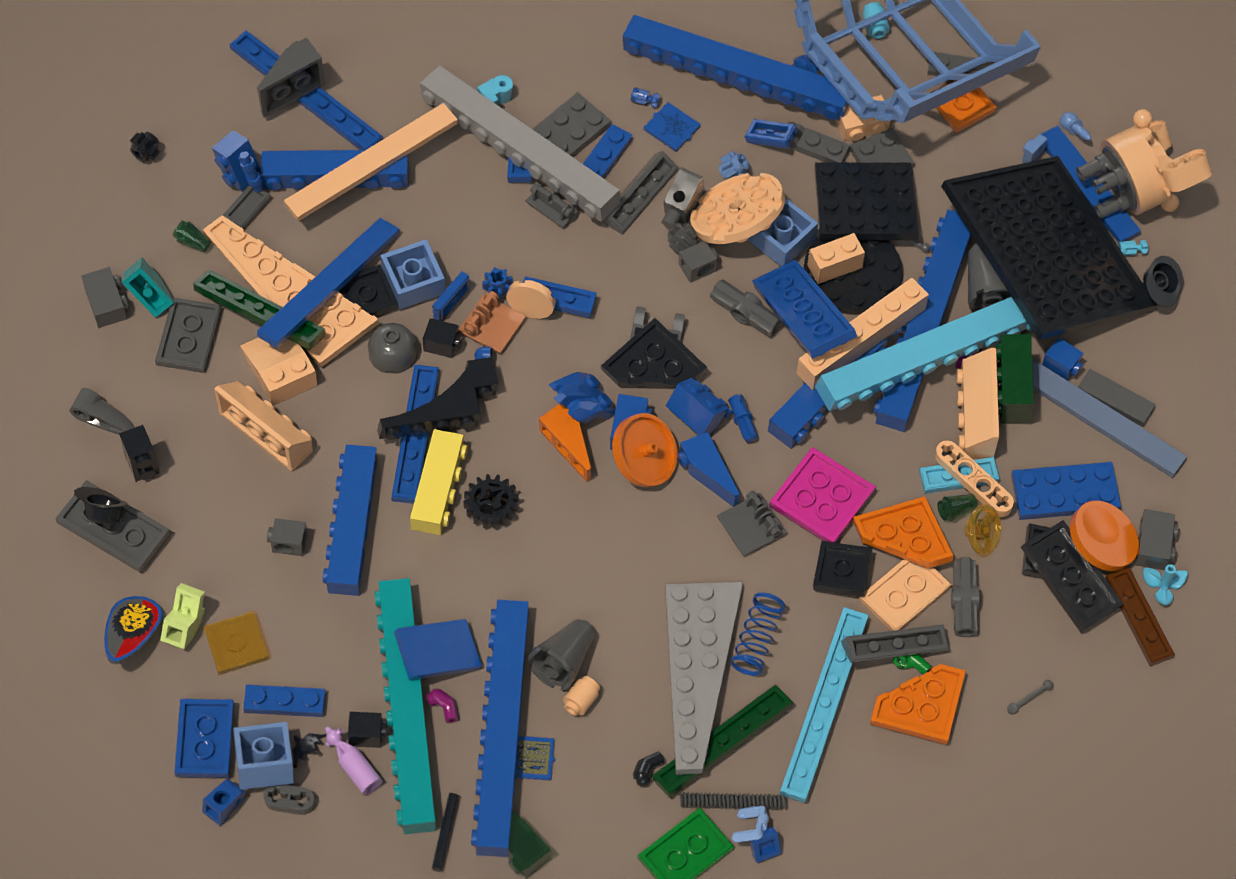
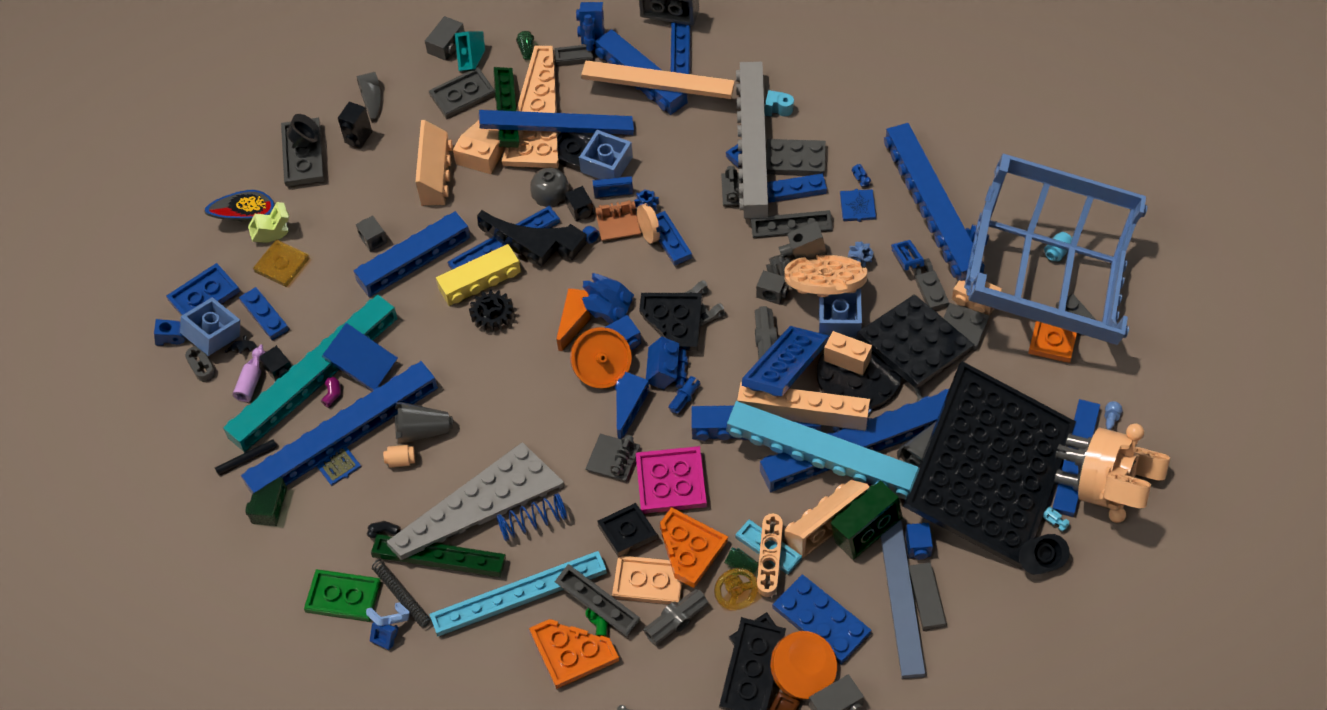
camera: 55 degrees right, 5 degrees down
medium blue plate [1022,134,1047,163] -> none

